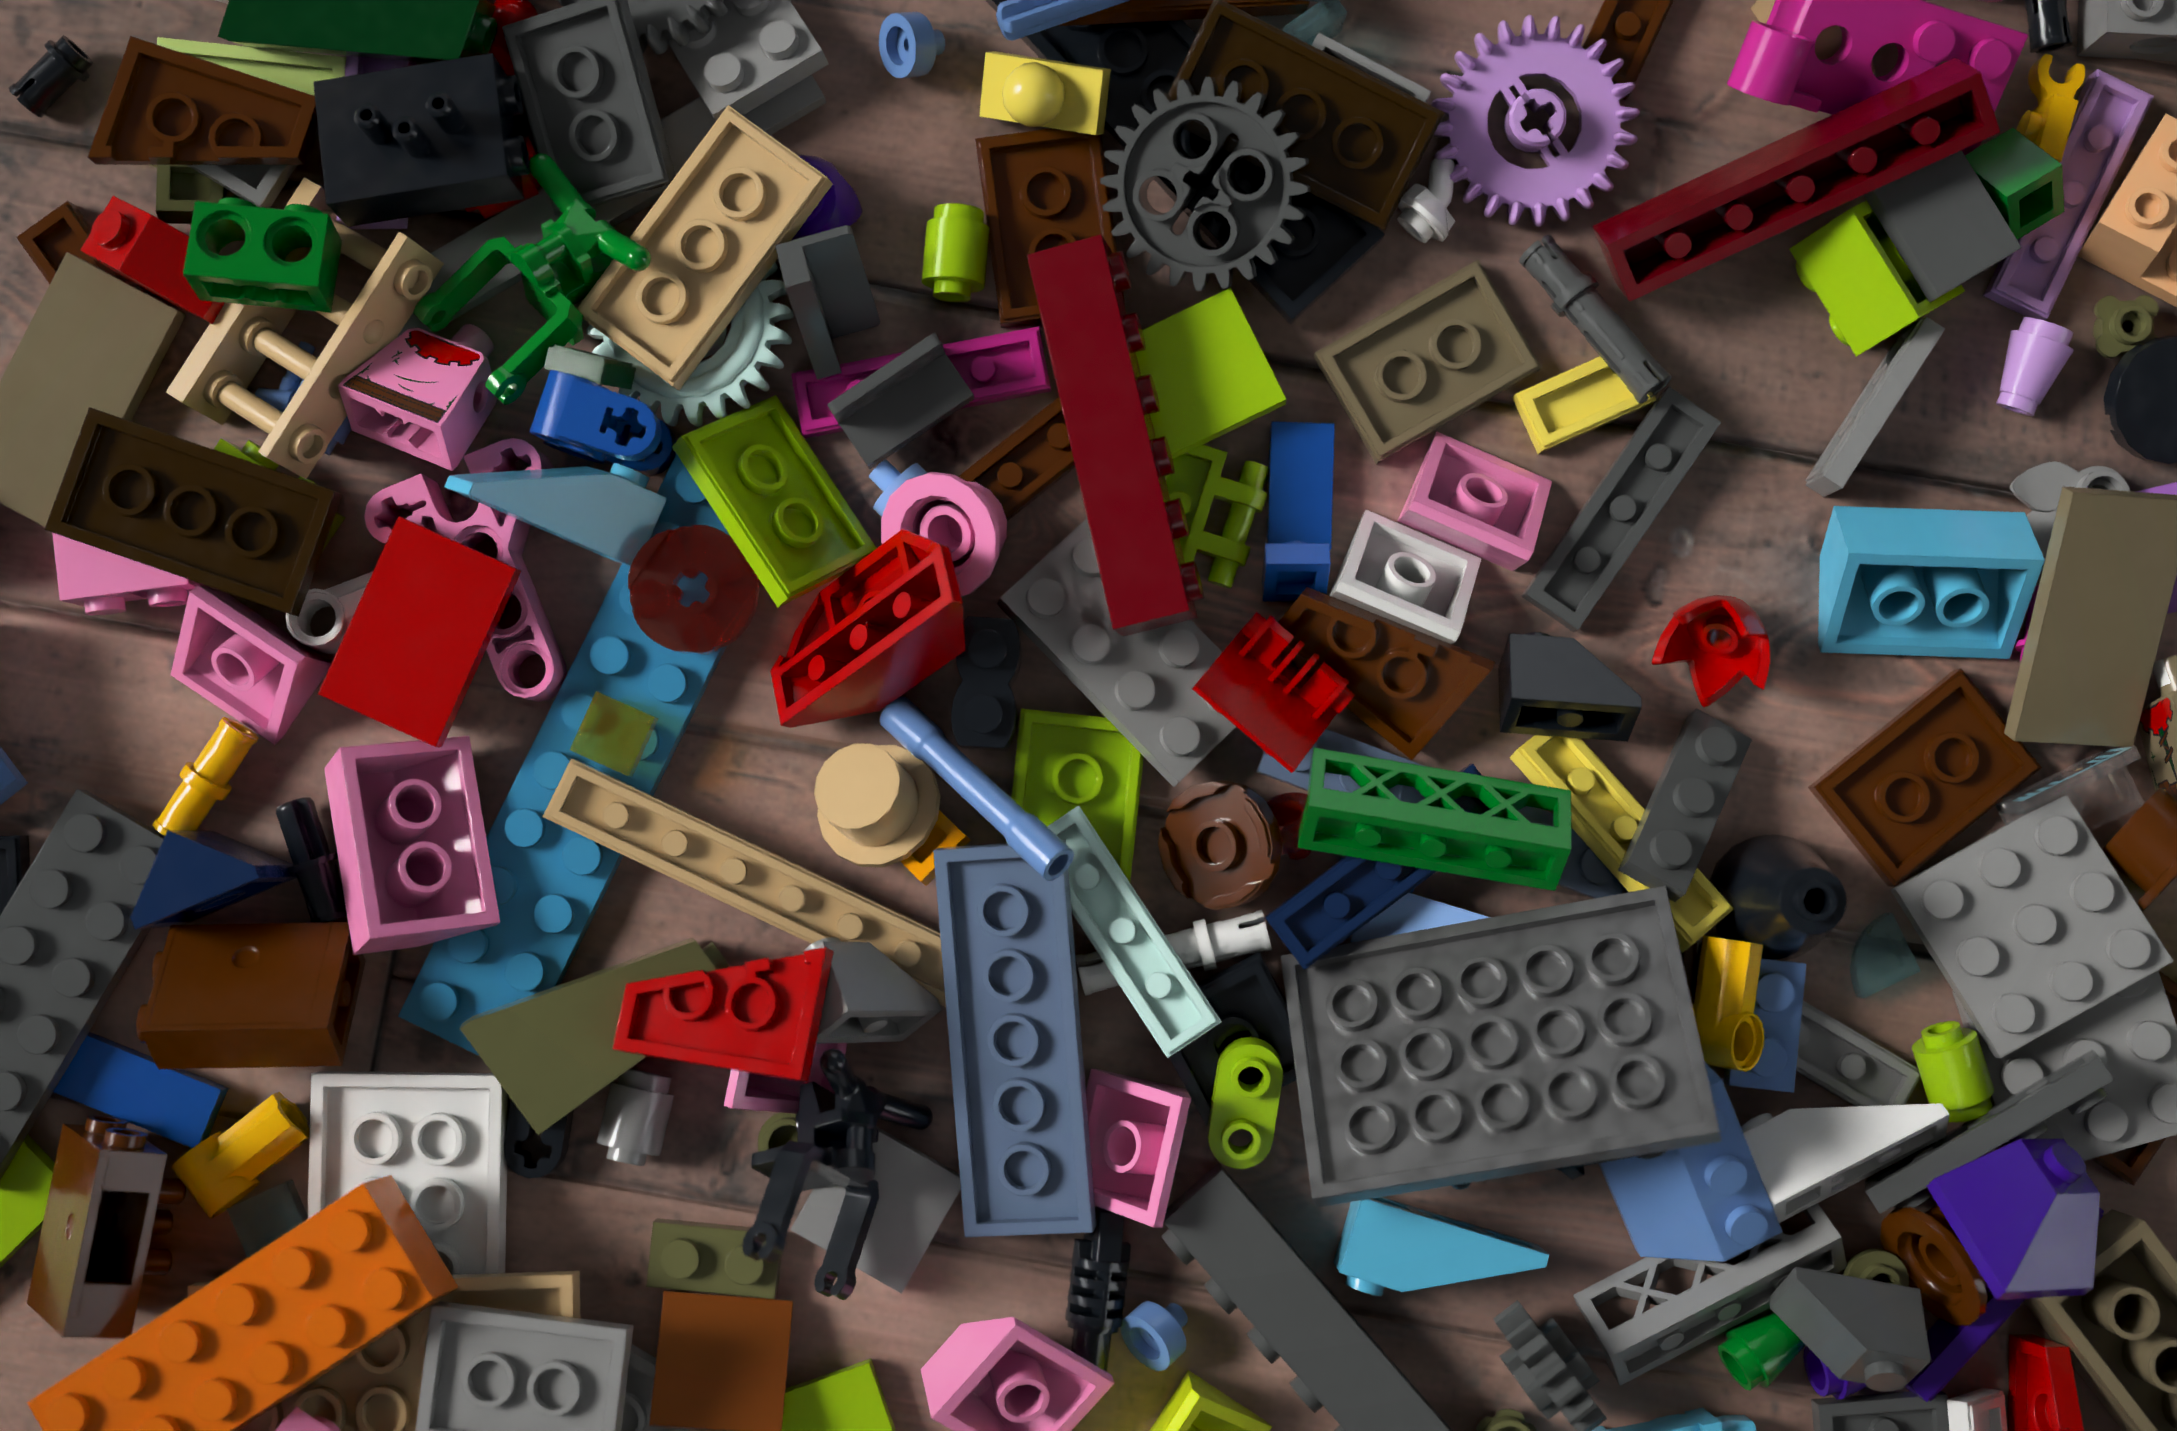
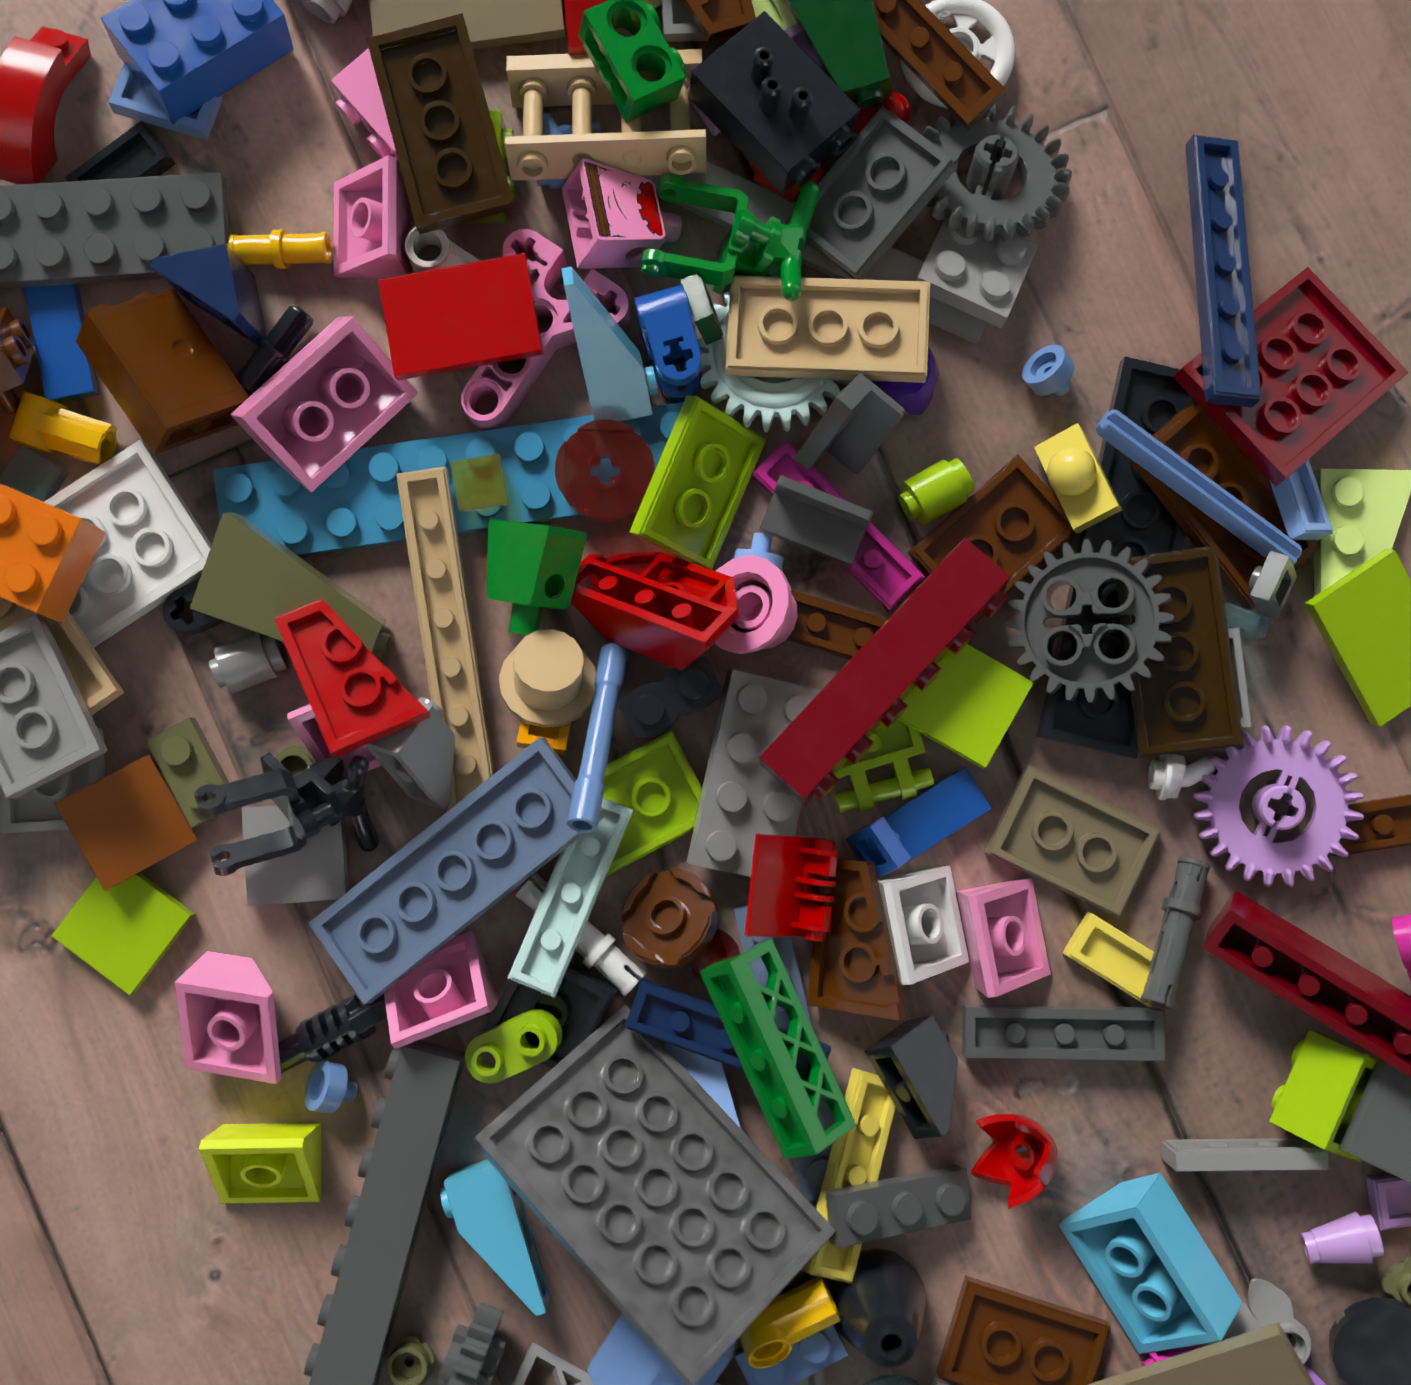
camera: 55 degrees right, 0 degrees up
none -> green torso [487,519,587,635]

